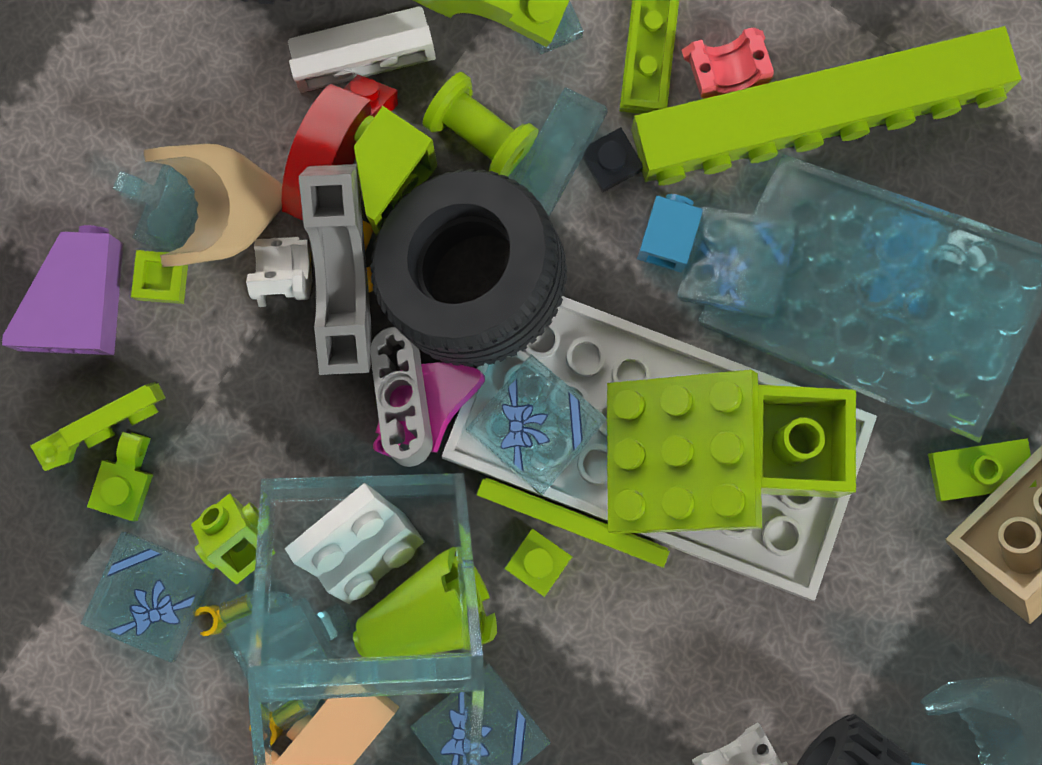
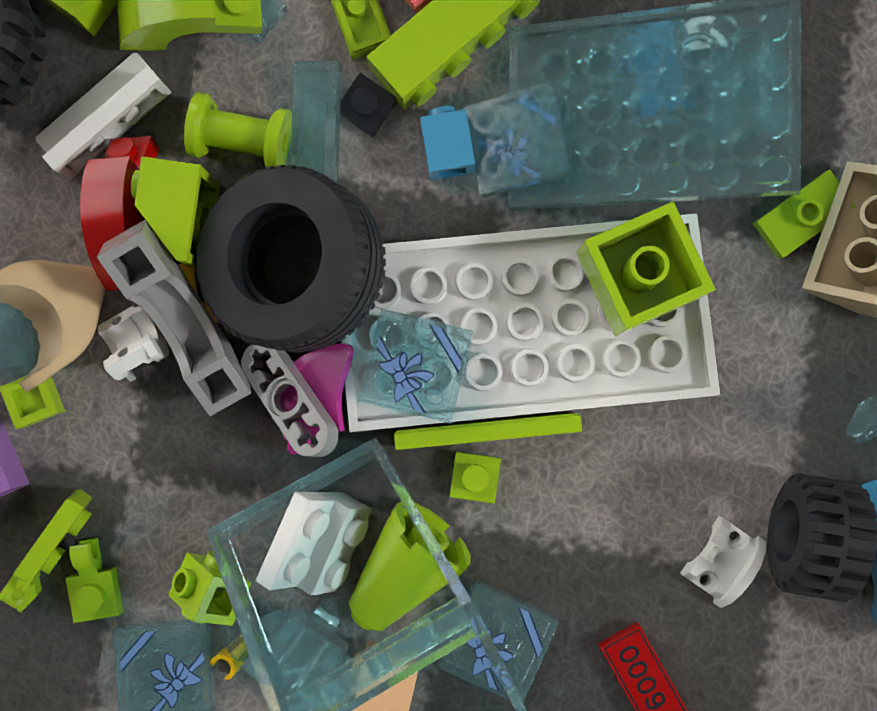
camera: 30 degrees left, 5 degrees up
lime plate [607,369,762,534] -> none

